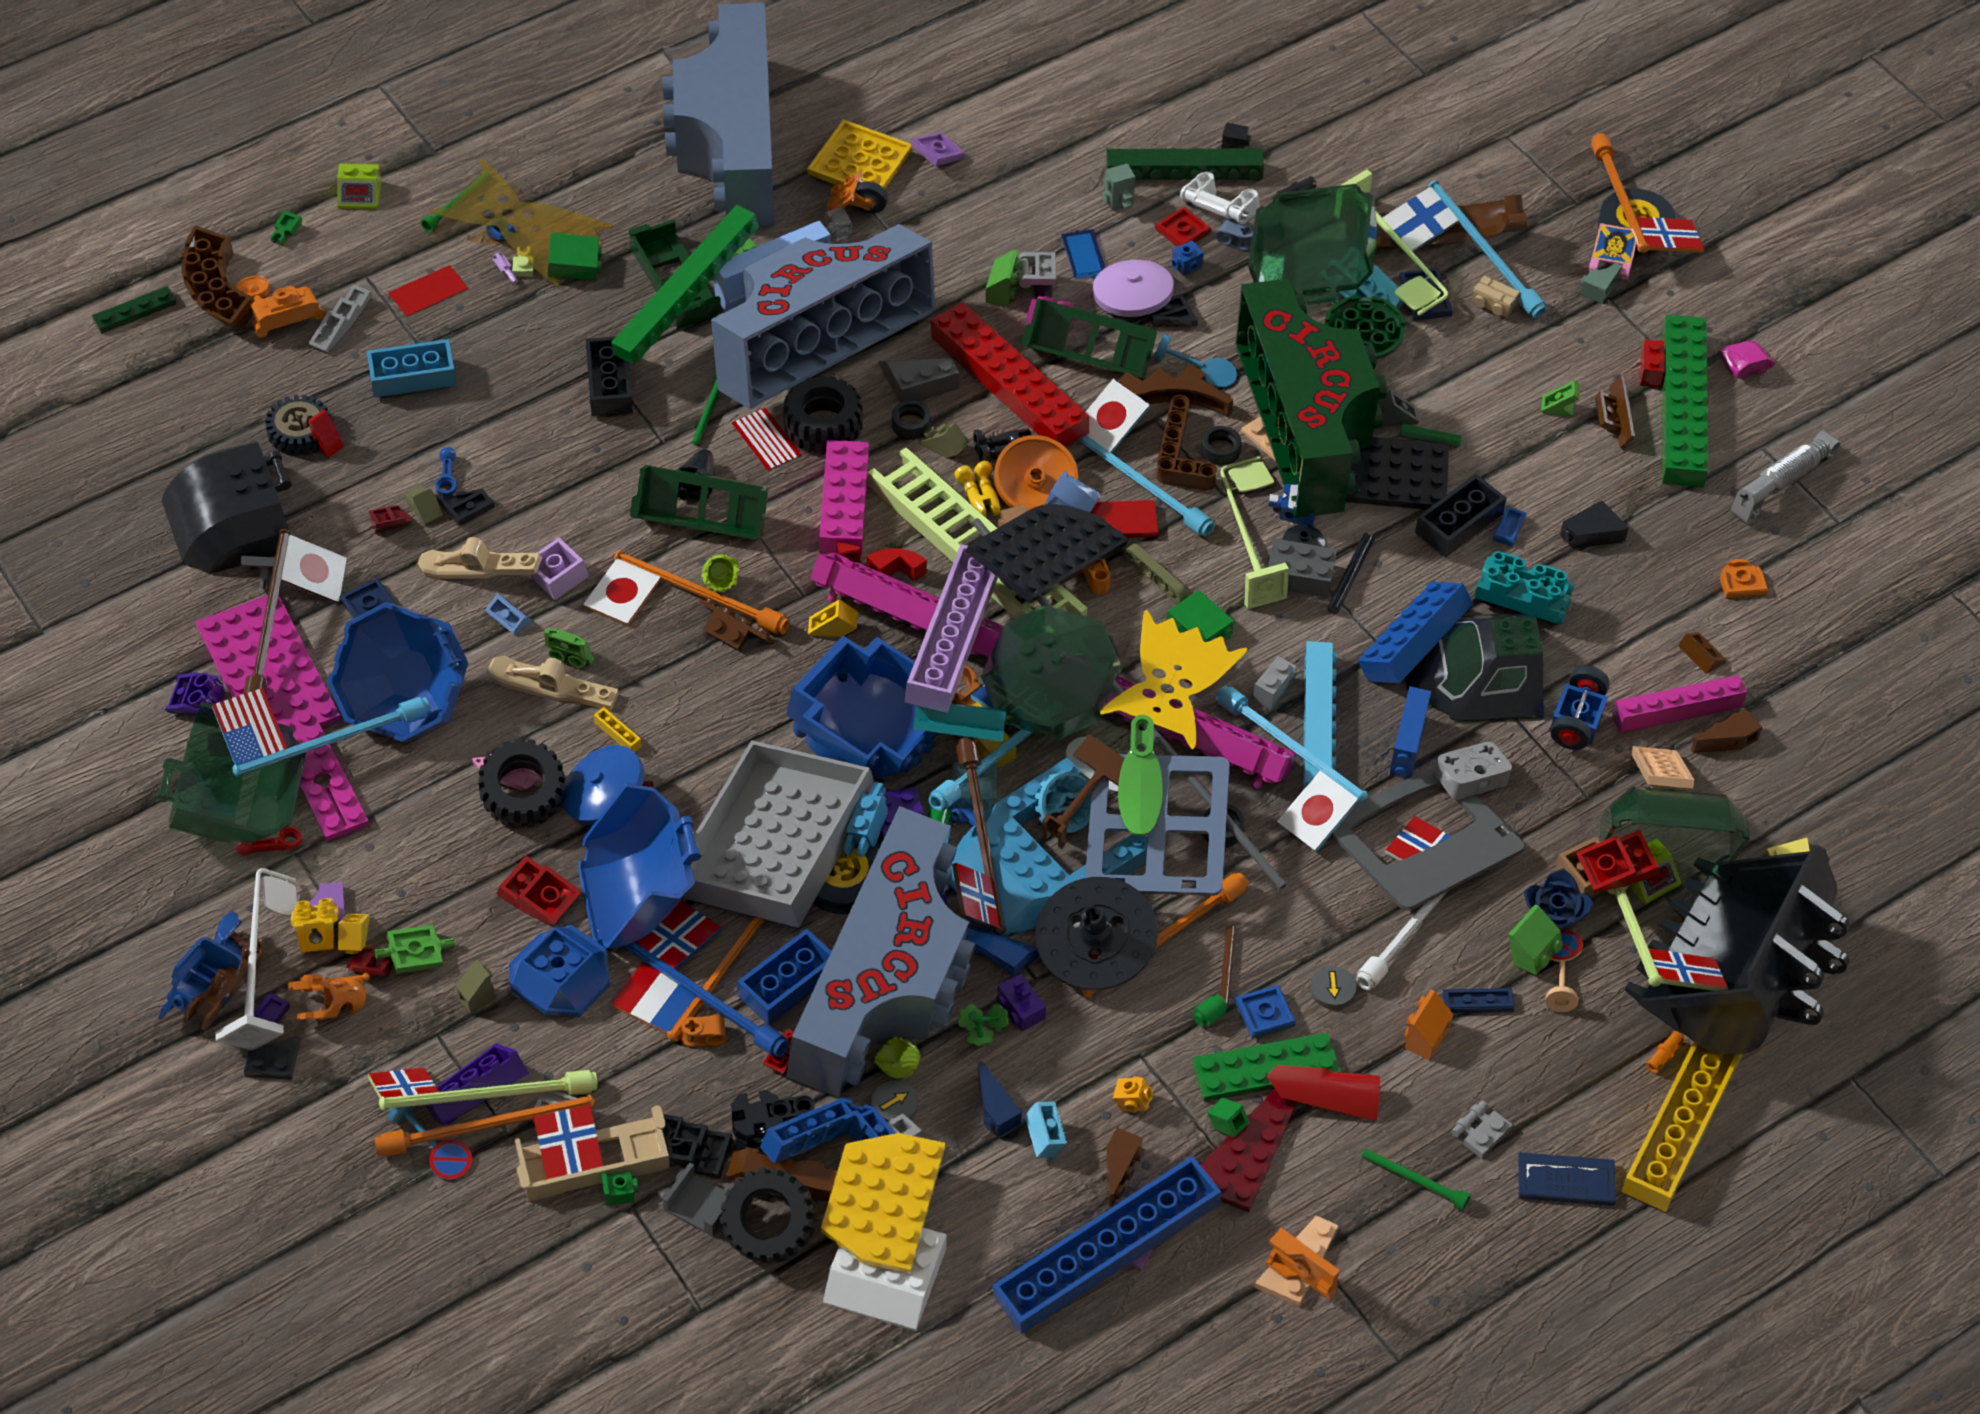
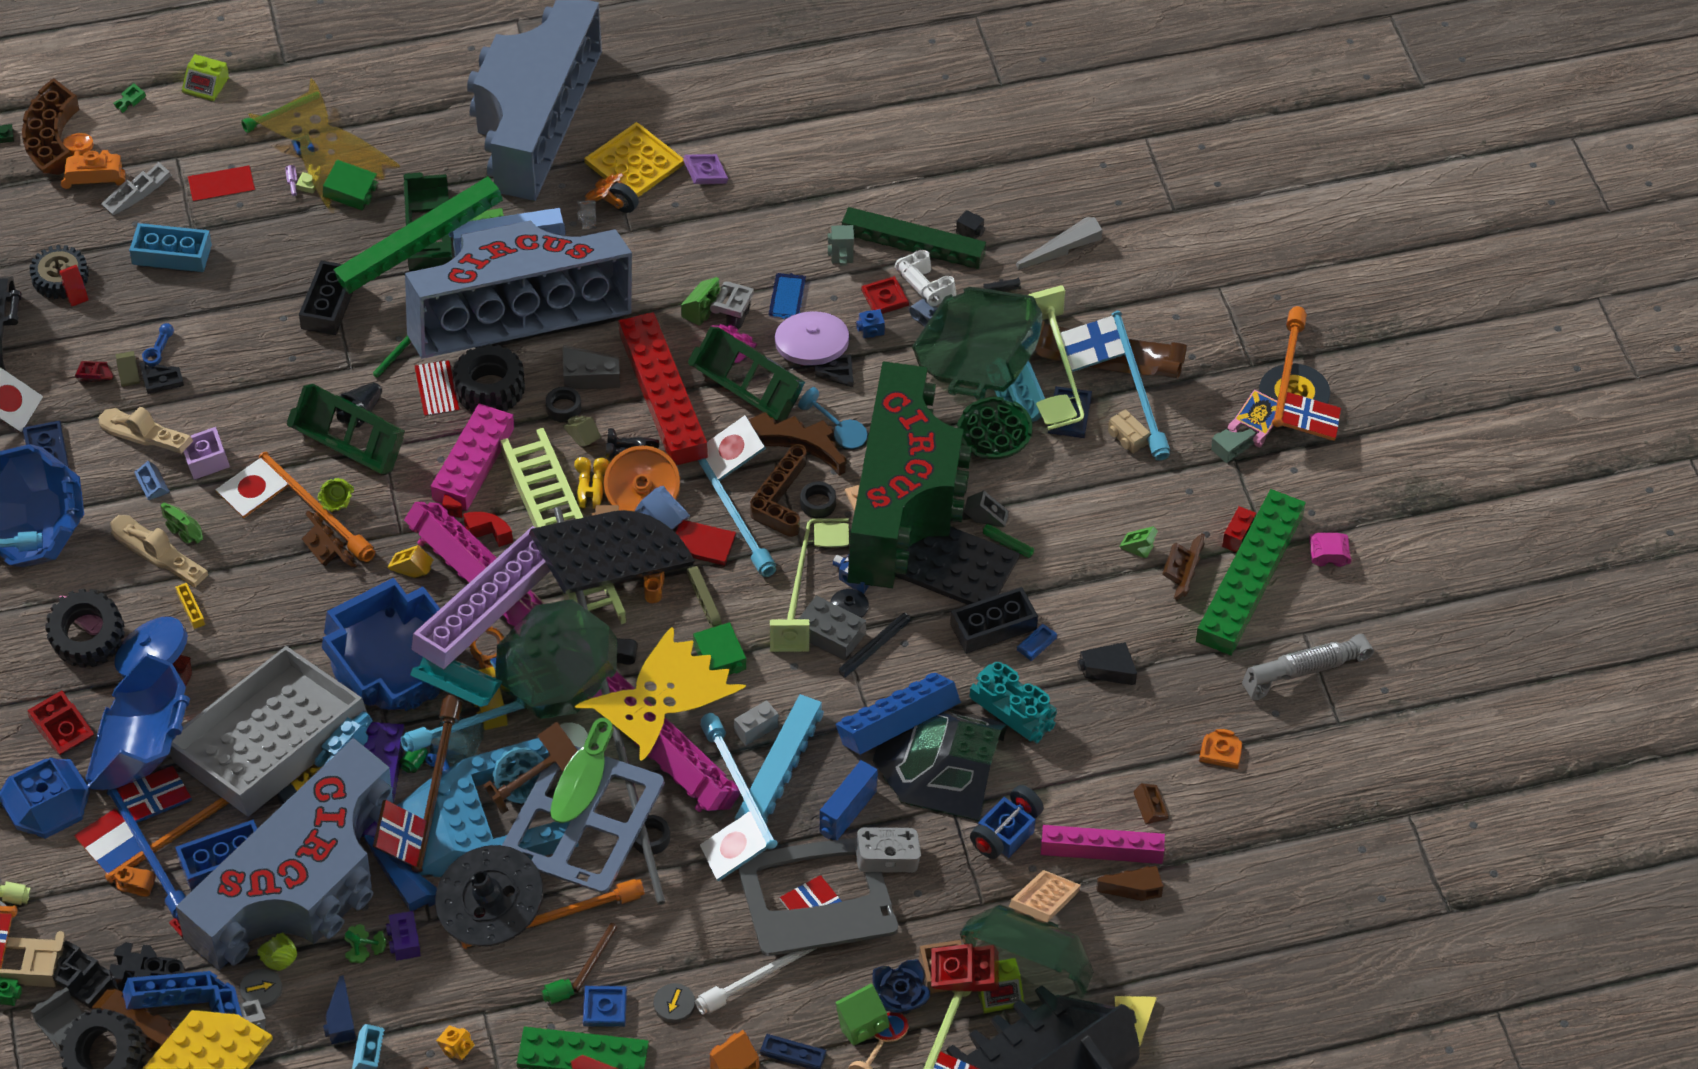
camera: 20 degrees right, 0 degrees up
none -> light grey wedge [1016,217,1102,269]

